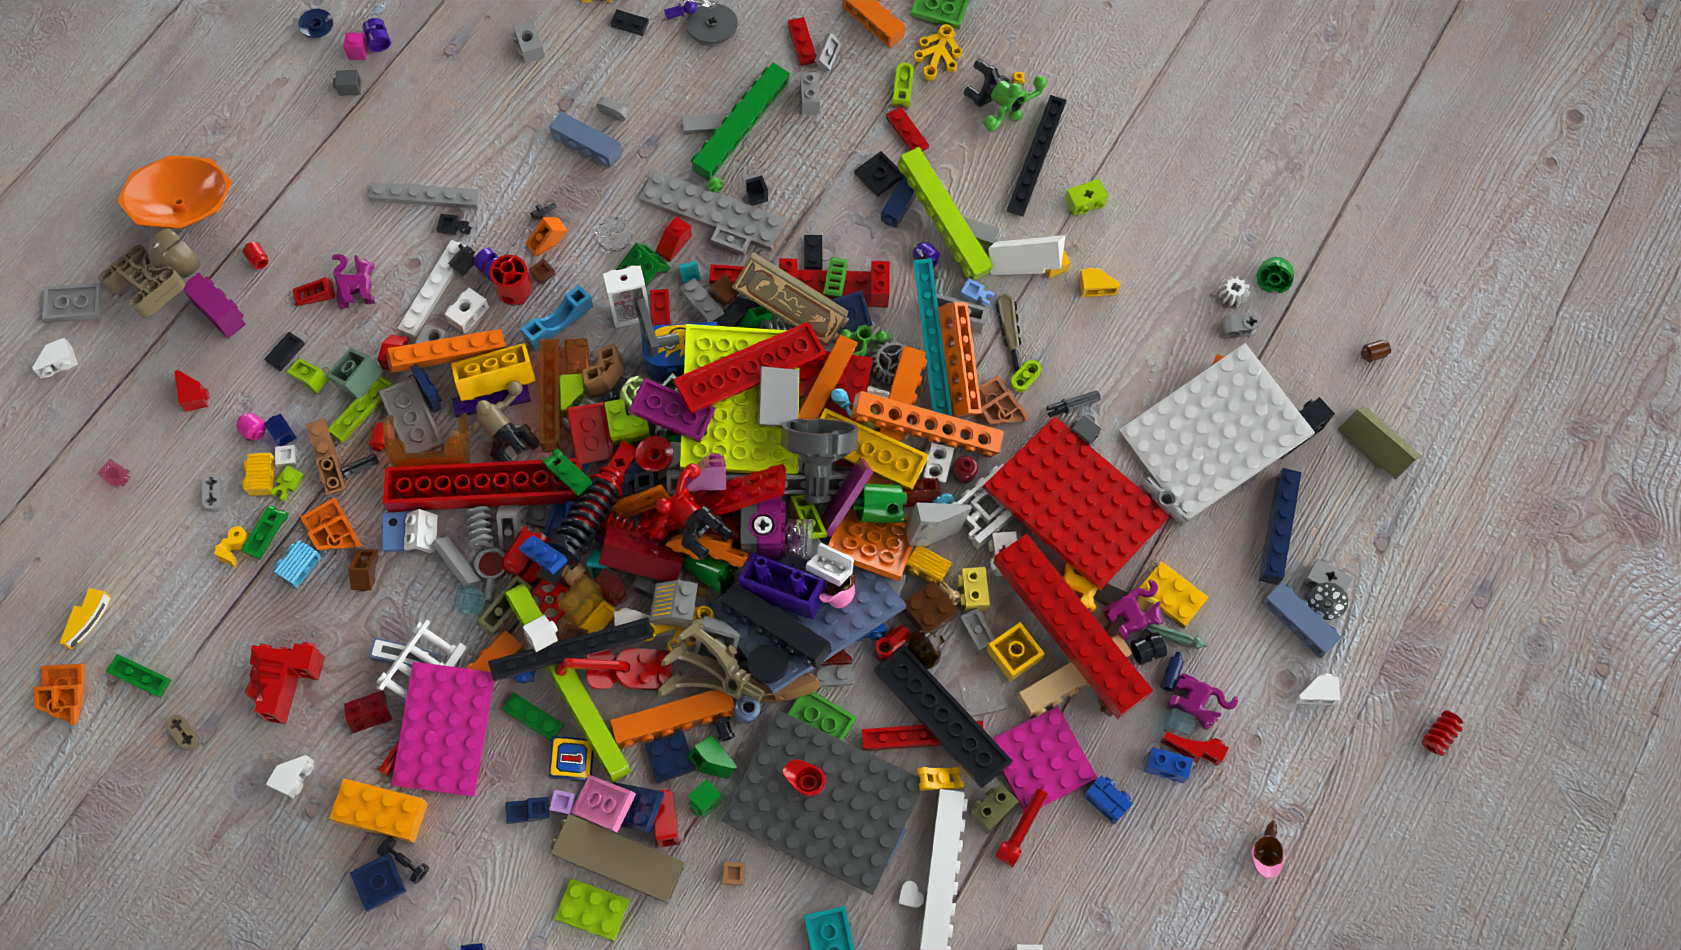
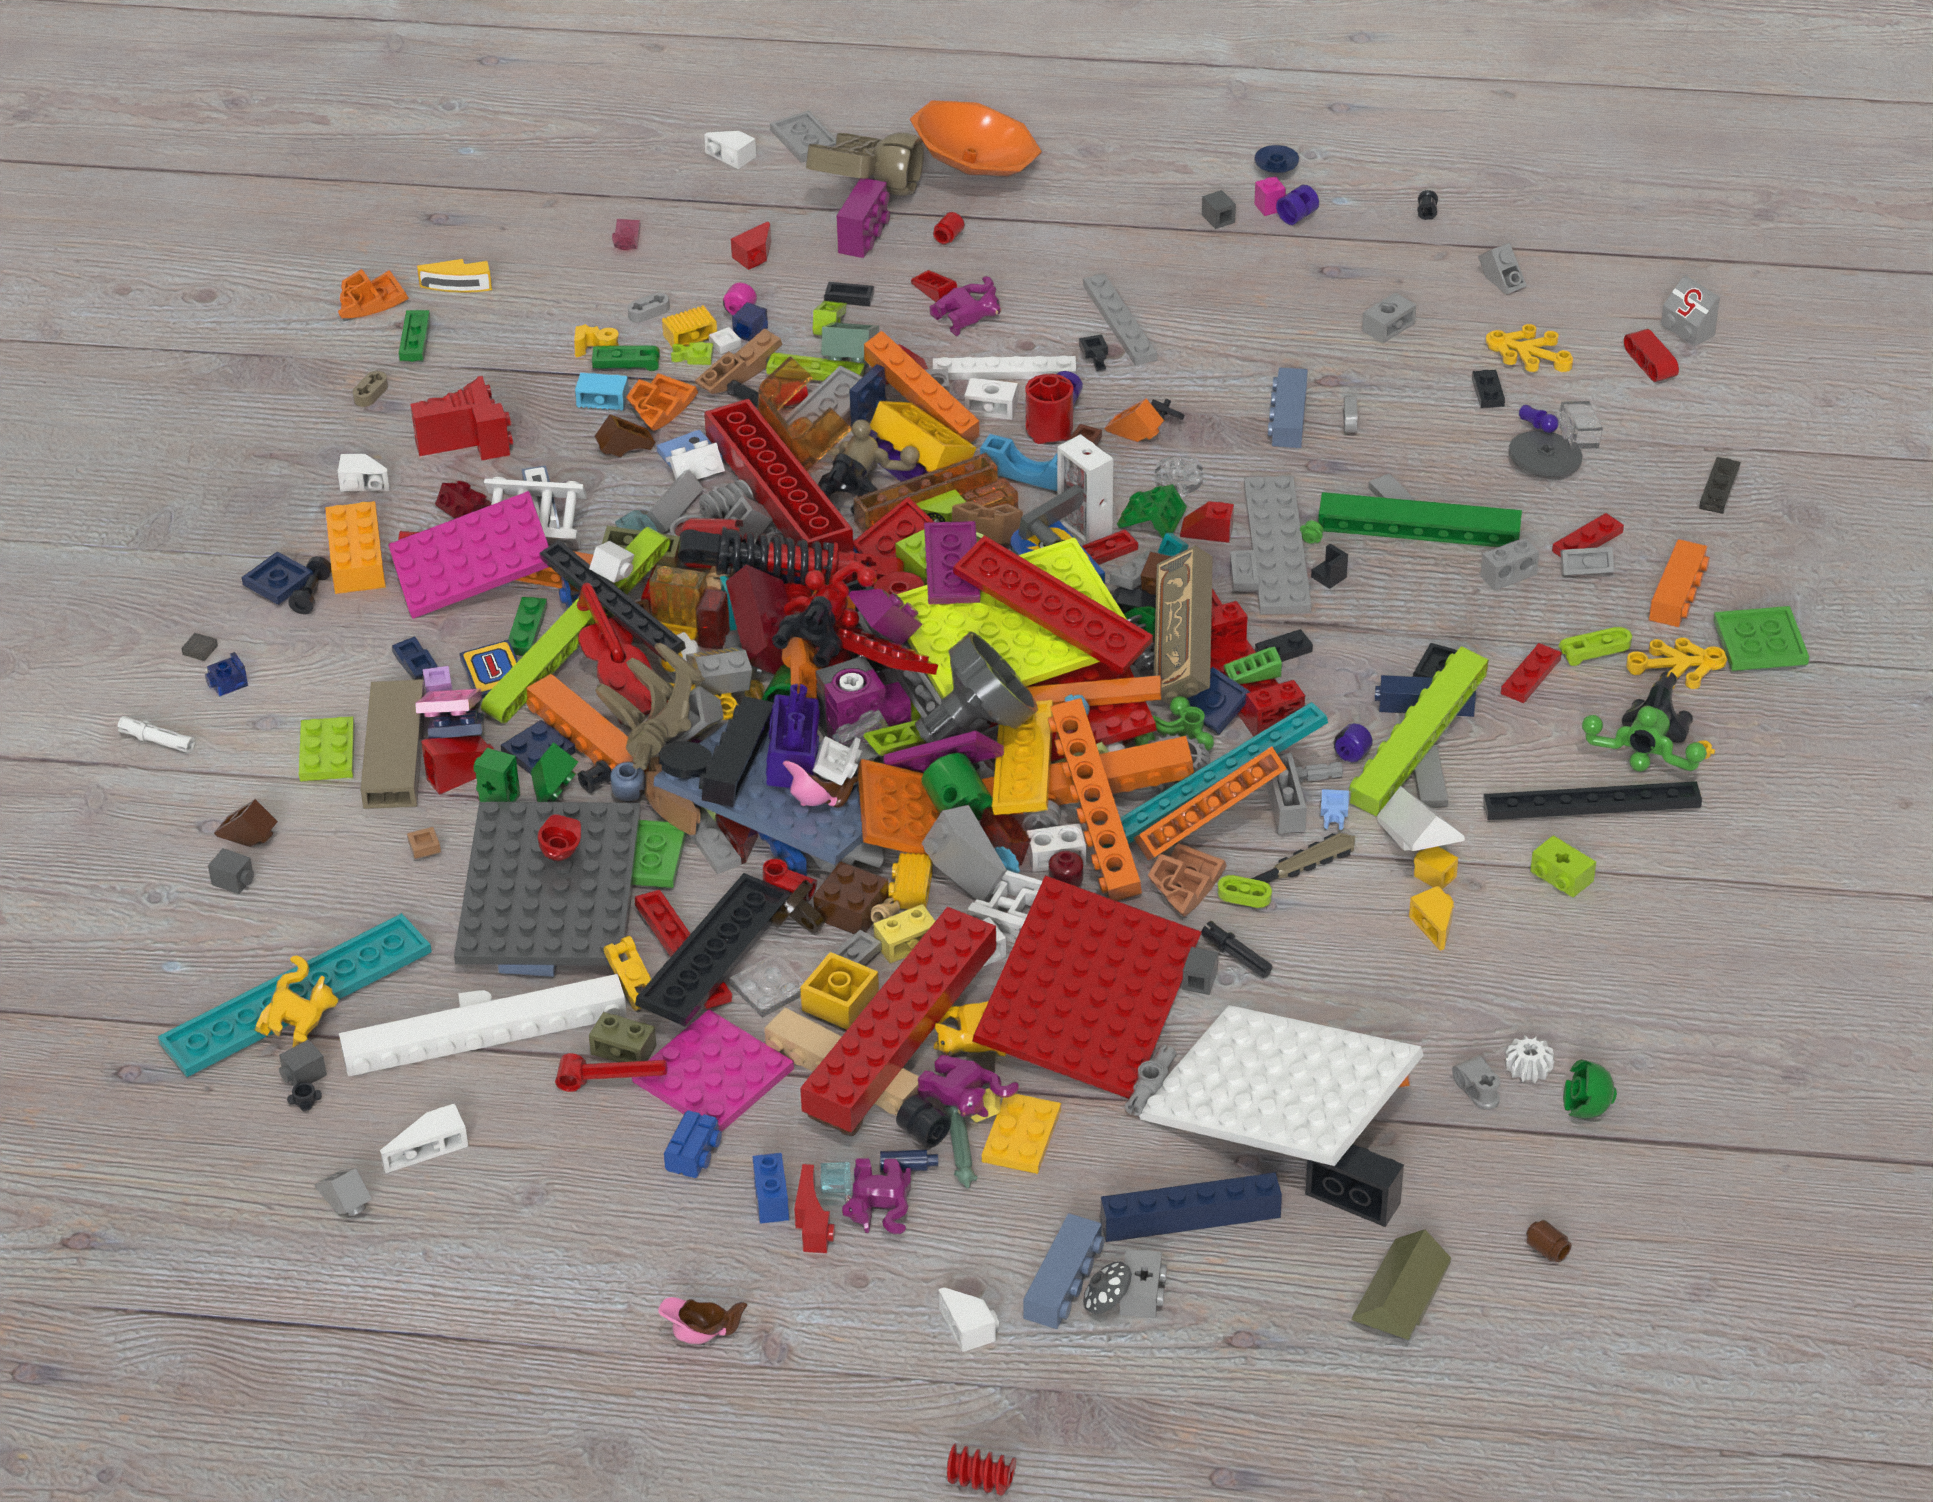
camera: 70 degrees right, 25 degrees down
black bracket [448,243,476,276] -> none
blue plate [518,535,568,574] -> none
green plate [542,448,593,496] -> none
light grey tile [758,366,799,427] -> none

